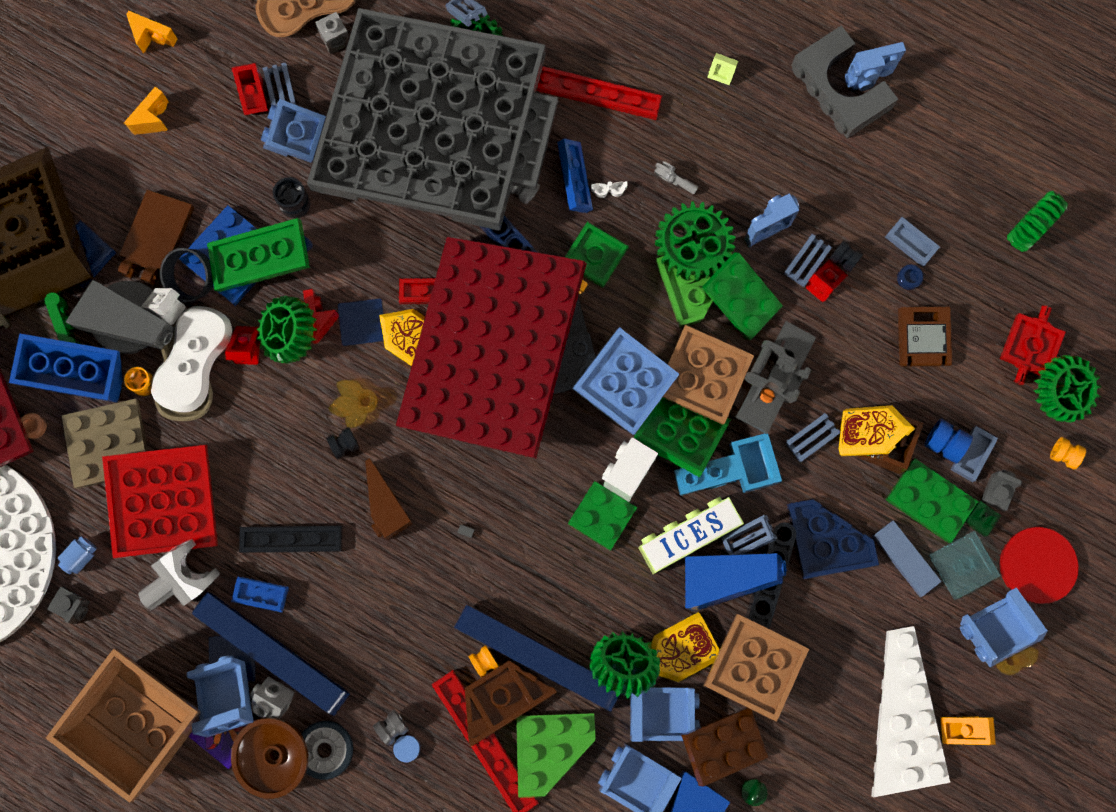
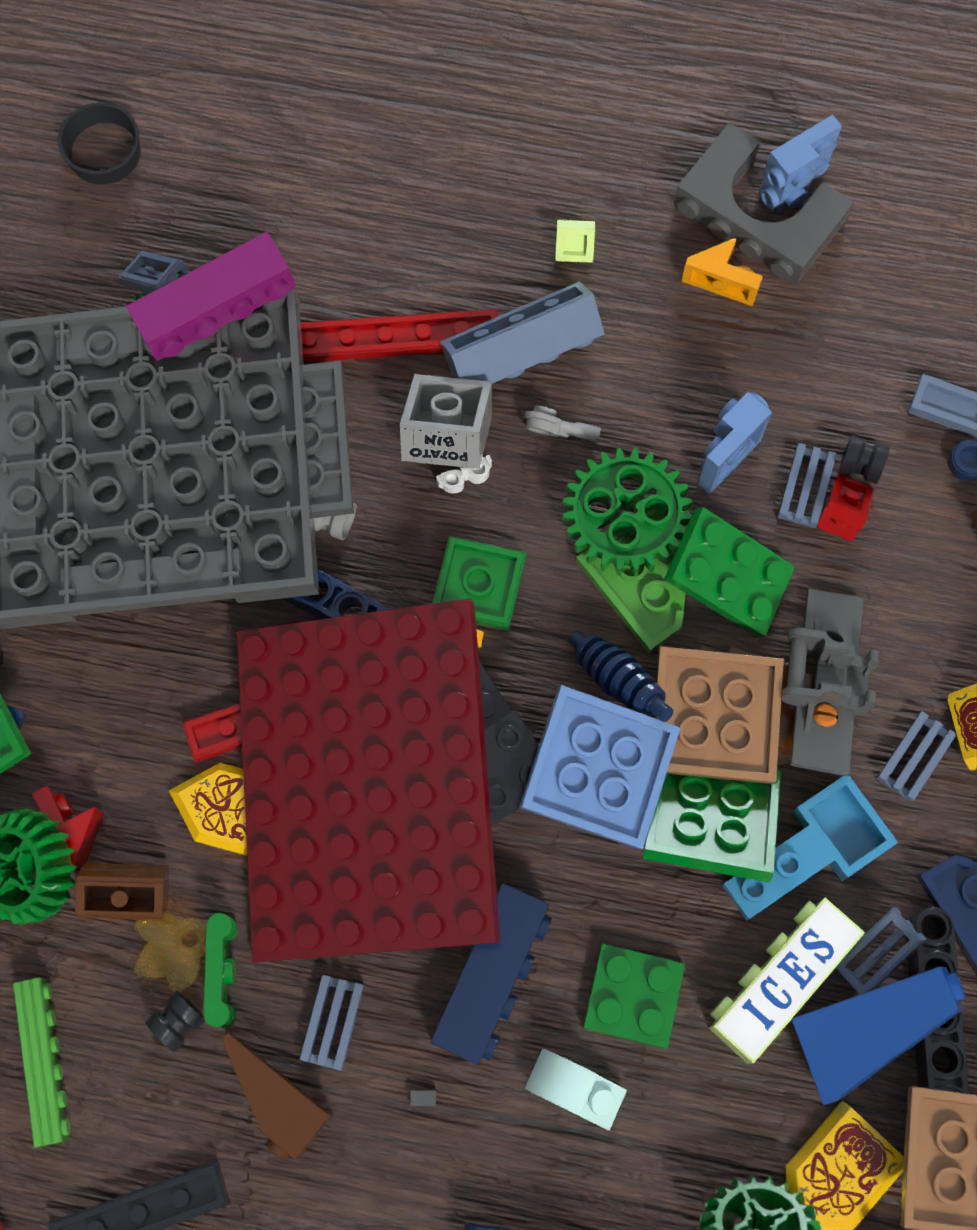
camera: 15 degrees left, 5 degrees down
dark blue sticker [338,299,384,346] -> none
blue plate [557,139,593,213] -> none
white brick [602,438,658,502] -> none
none -> bright green piece [13,978,71,1148]
none -> reddish brown brick [75,863,169,920]
none -> magenta brick [125,232,296,362]
none -> green plate [204,913,238,1029]
none -> sand blue tile [300,975,364,1071]
none -> light grey brick [400,374,492,469]
none -> dark blue brick [430,883,553,1066]
none -> sand blue brick [440,281,605,384]
none -> light aqua brick [524,1049,627,1130]
none -> dark blue piece [569,631,673,722]
none -> light orange slope [681,239,763,306]

